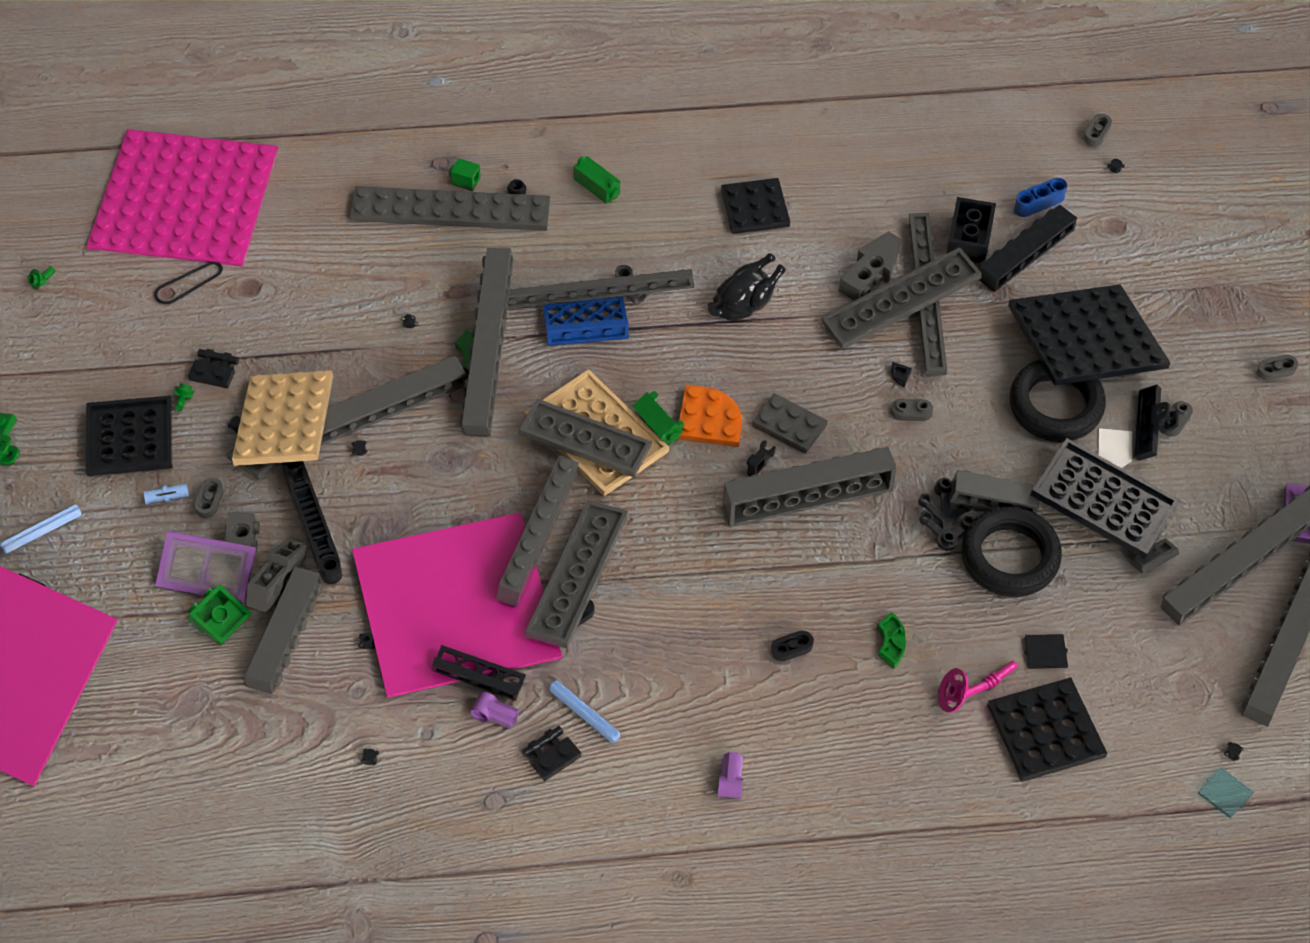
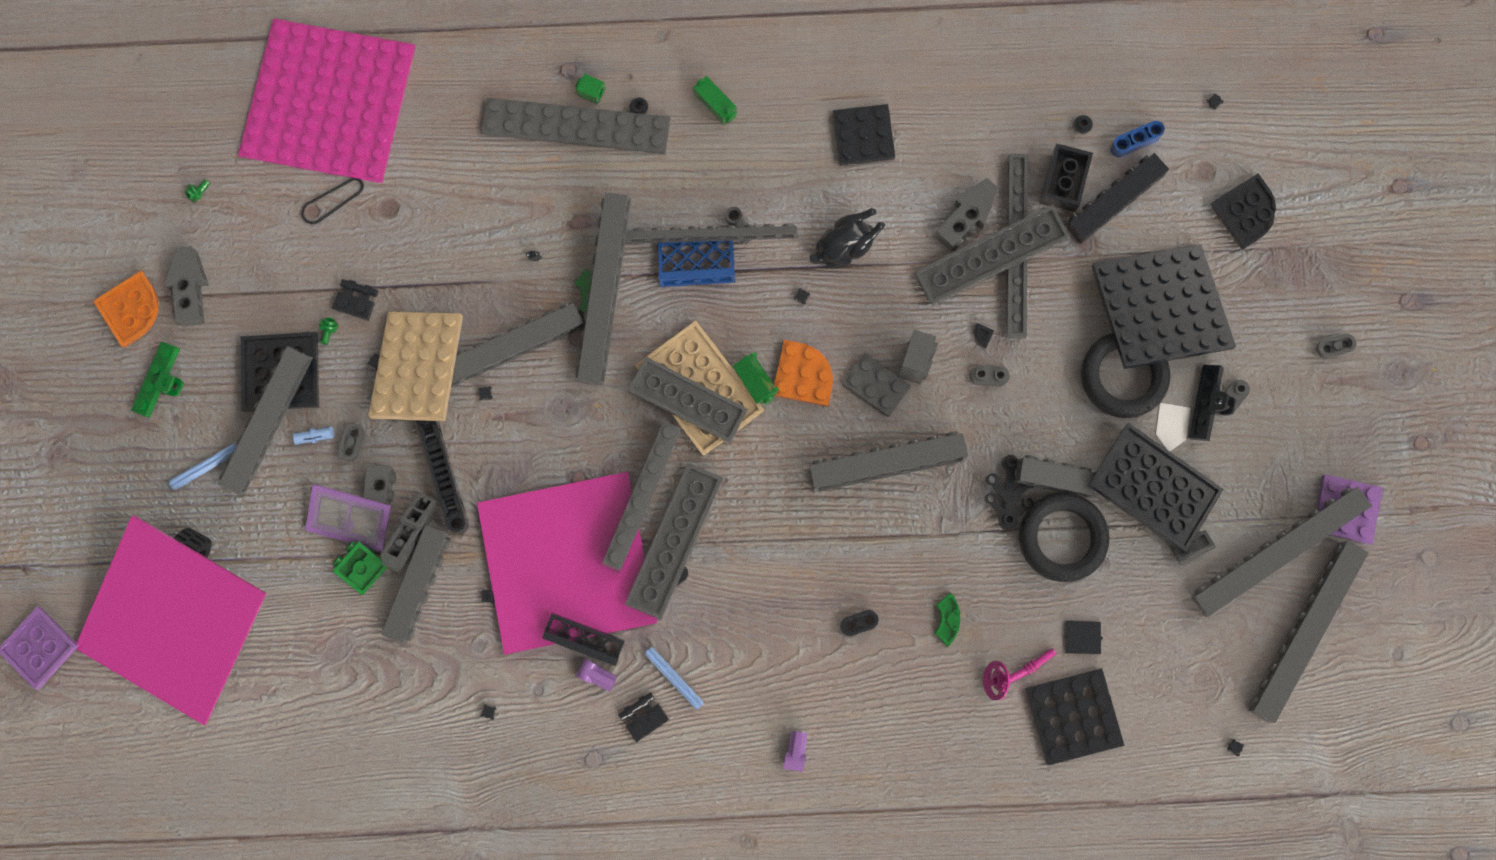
camera: 10 degrees right, 25 degrees up
black plate [747,440,776,476] -> none
dark grey plate [1084,114,1112,146] -> none
clear light blue piece [1198,767,1254,819] -> none
none -> dark grey brick [165,246,208,326]
none -> dark grey brick [218,346,313,495]
none -> black piece [794,288,810,305]
none -> dark grey brick [898,330,938,384]
none -> black plate [1074,115,1093,134]
none -> black plate [1210,173,1276,250]

